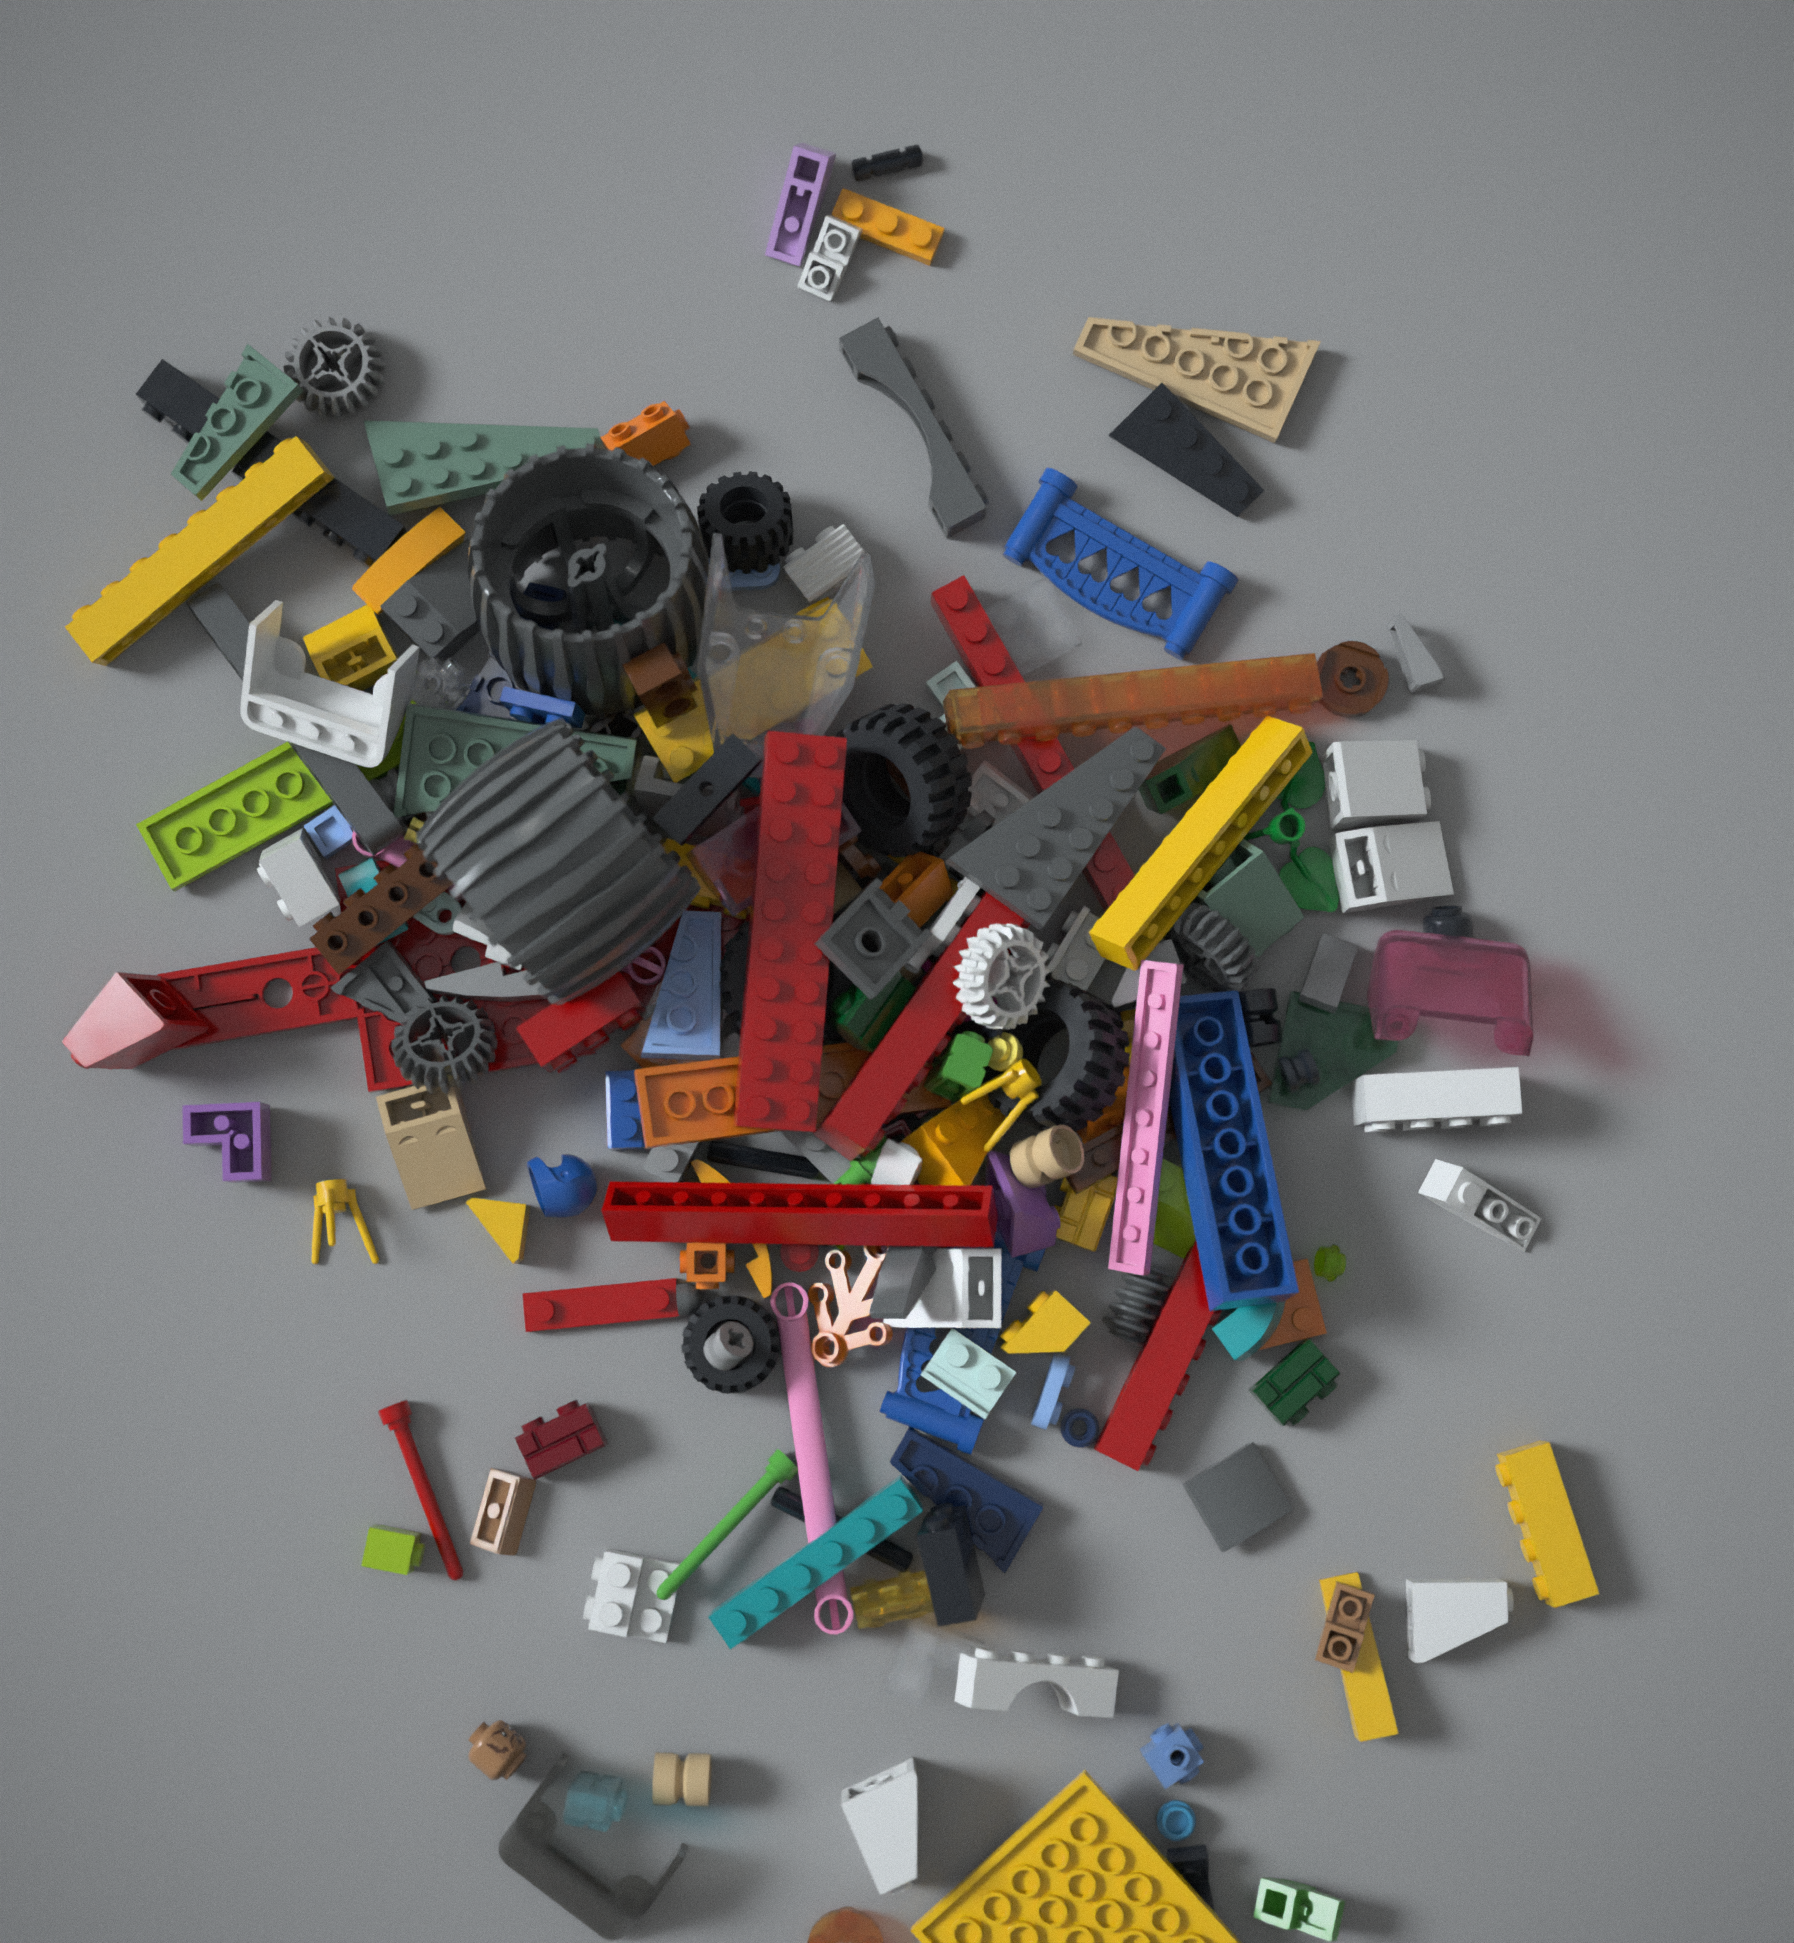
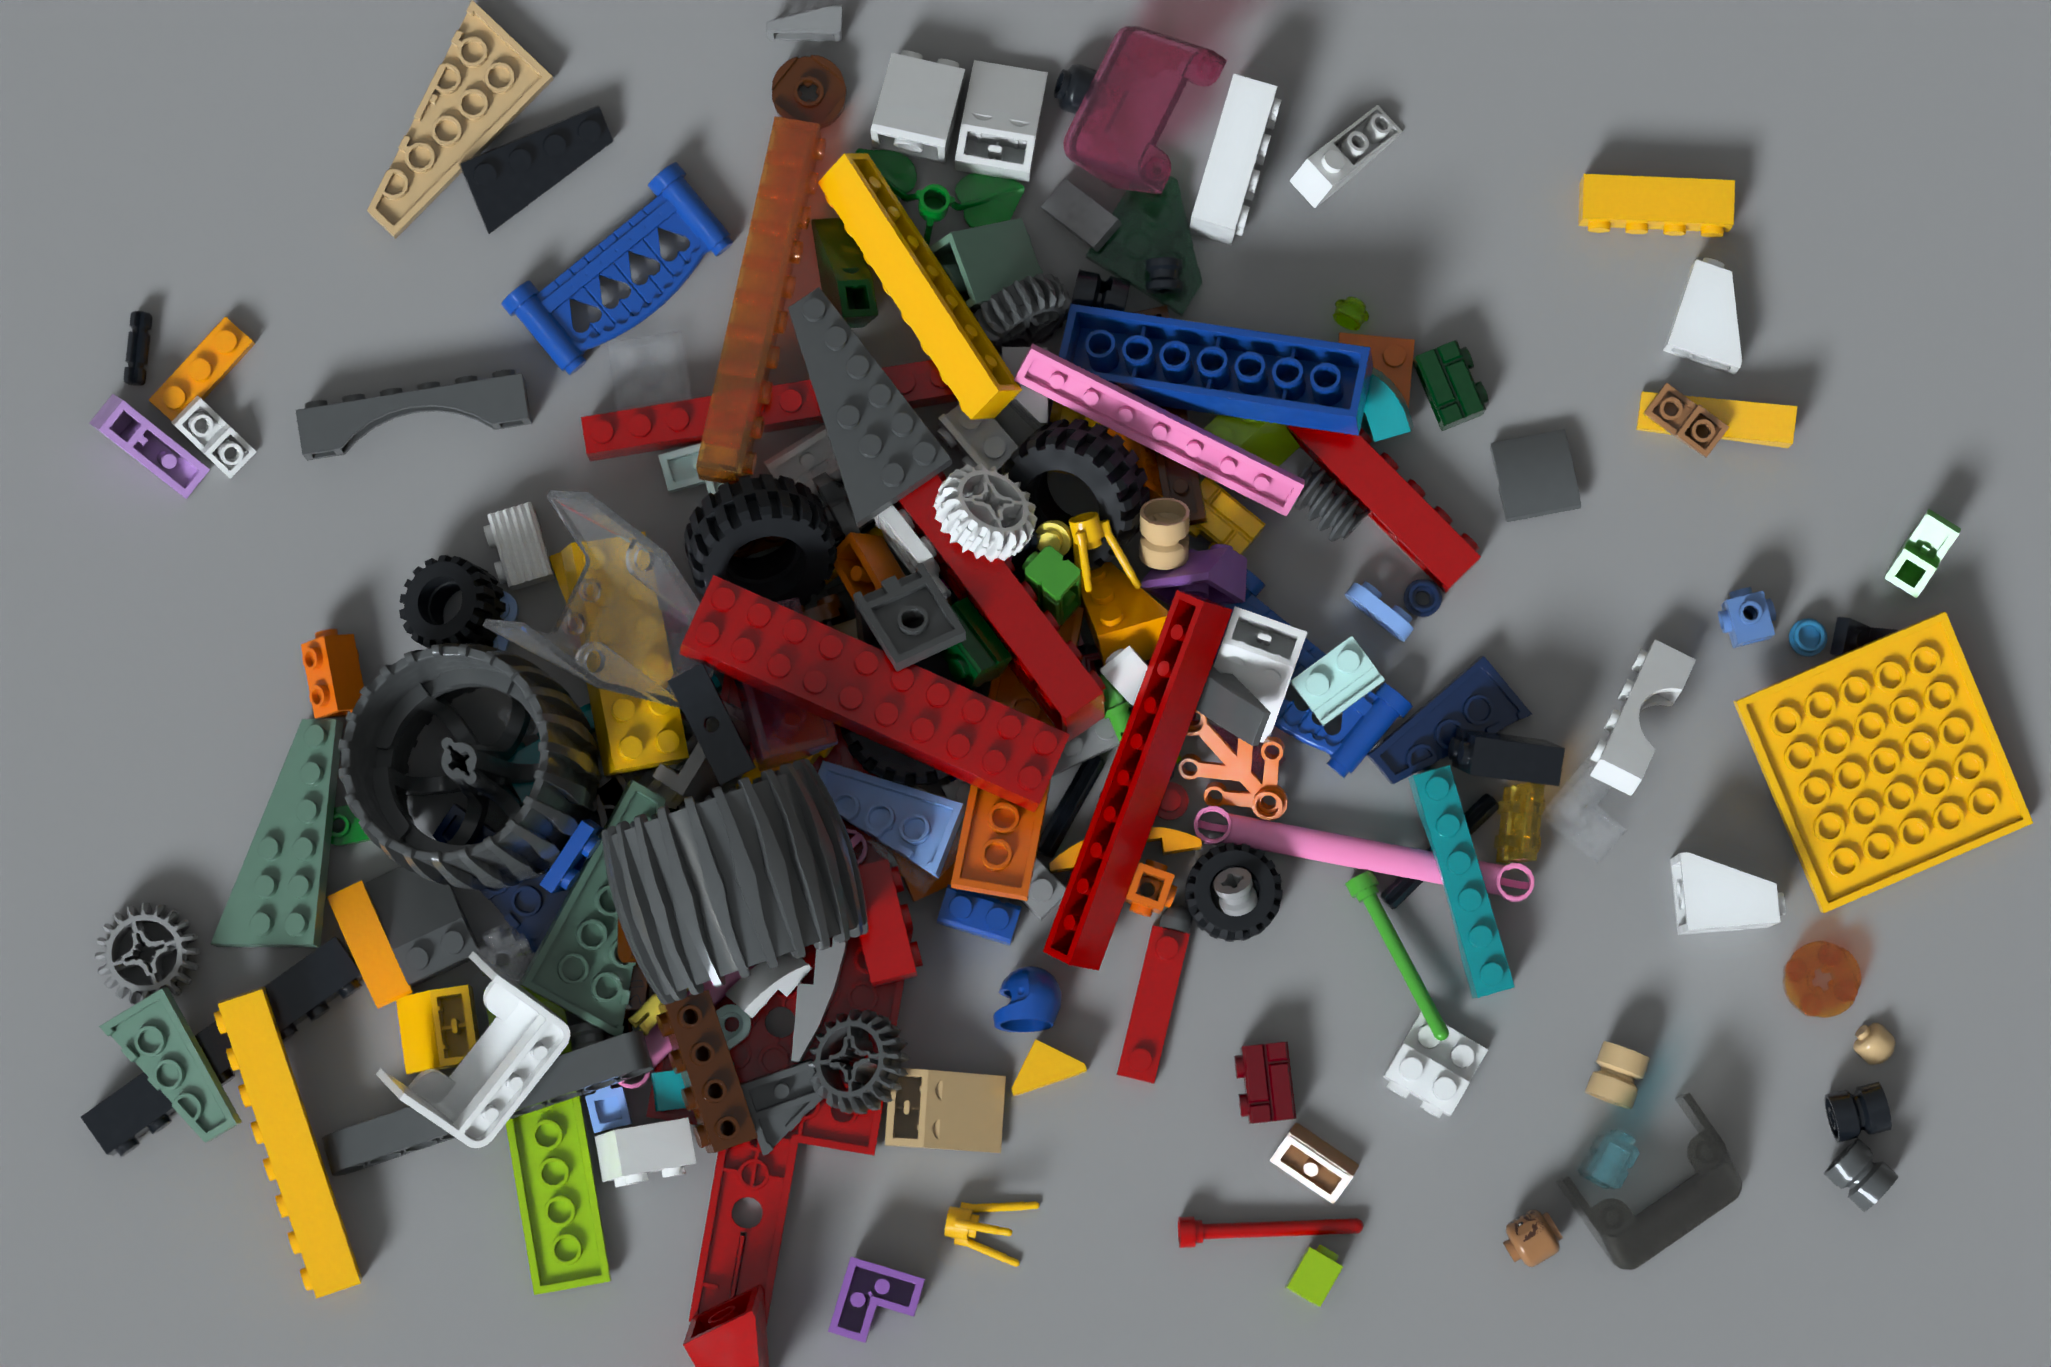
camera: 70 degrees left, 0 degrees up
reddish brown brick [623,643,698,729] -> none
yellow slope [1000,1290,1091,1354] -> none

